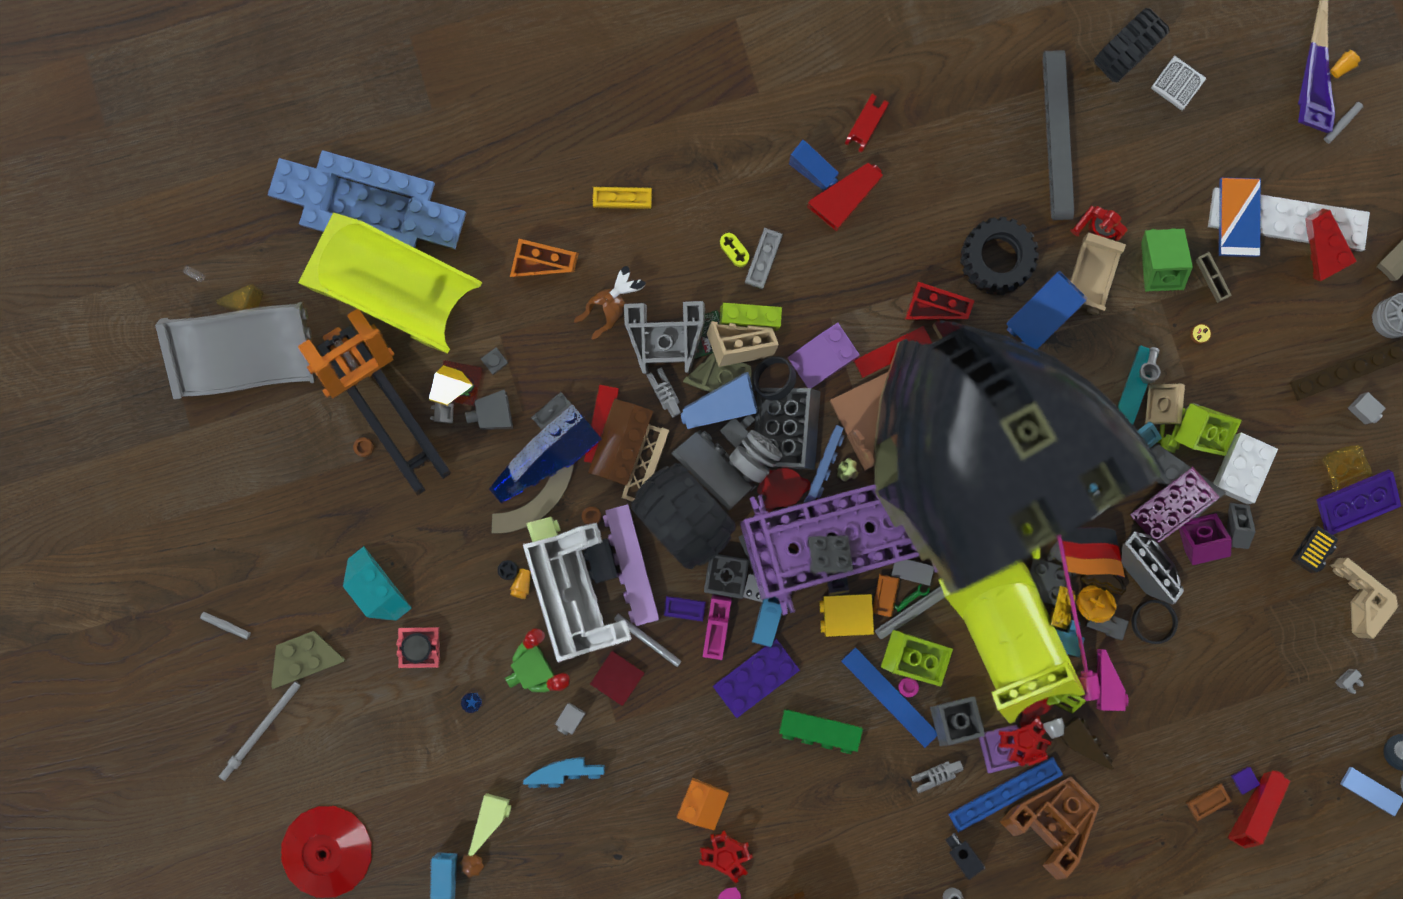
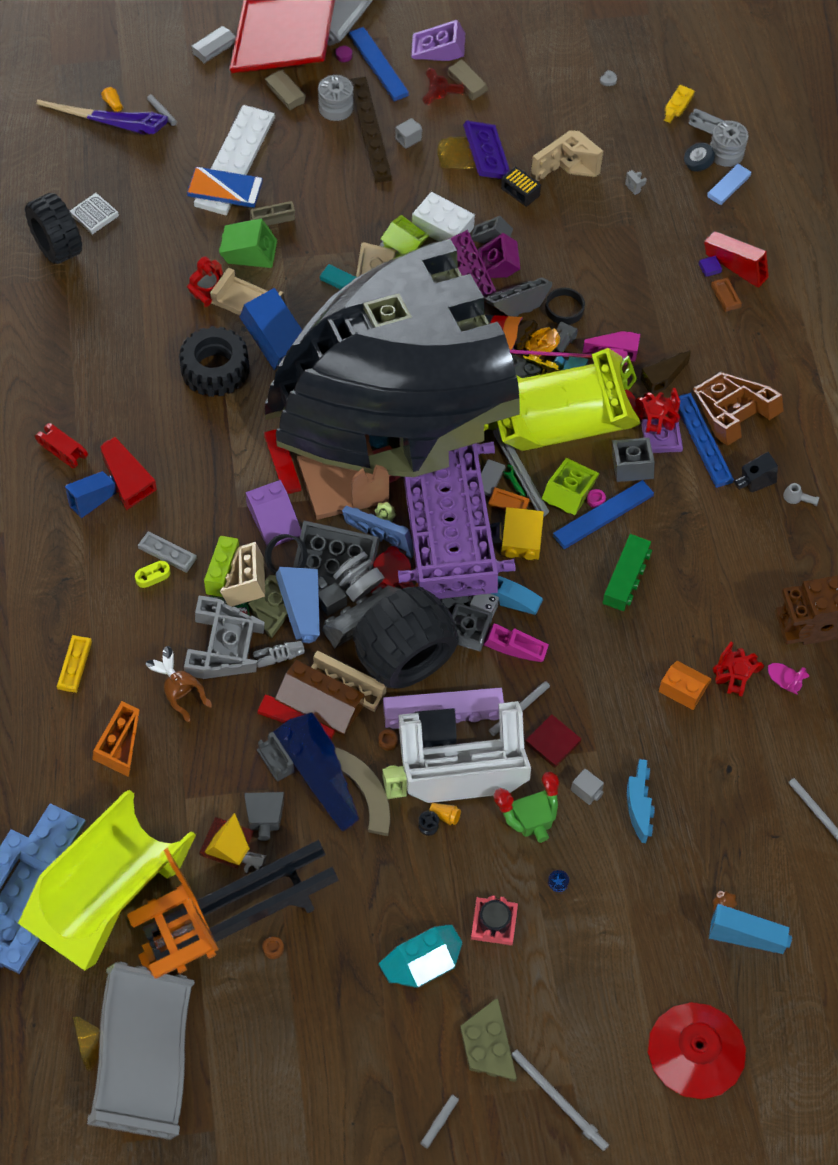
camera: 85 degrees left, 25 degrees down
clear tile [183,265,206,282] -> none
yellowish green slope [469,794,512,856] -> none
dark grey plate [481,348,509,375] -> none
dark purple tile [664,596,706,621] -> none
dark purple plate [713,638,800,718] -> none
dark grey hinge [808,536,853,574] -> none
red wedge [904,282,975,319] -> none
light grey hinge [911,761,963,793] -> none
dark grey beam [1043,50,1074,220] -> none
light grey bar [1043,718,1064,738] -> none
light grey bar [1140,347,1161,384] -> none
tile [1190,324,1212,344] -> none
red wedge [1305,209,1357,281] -> none

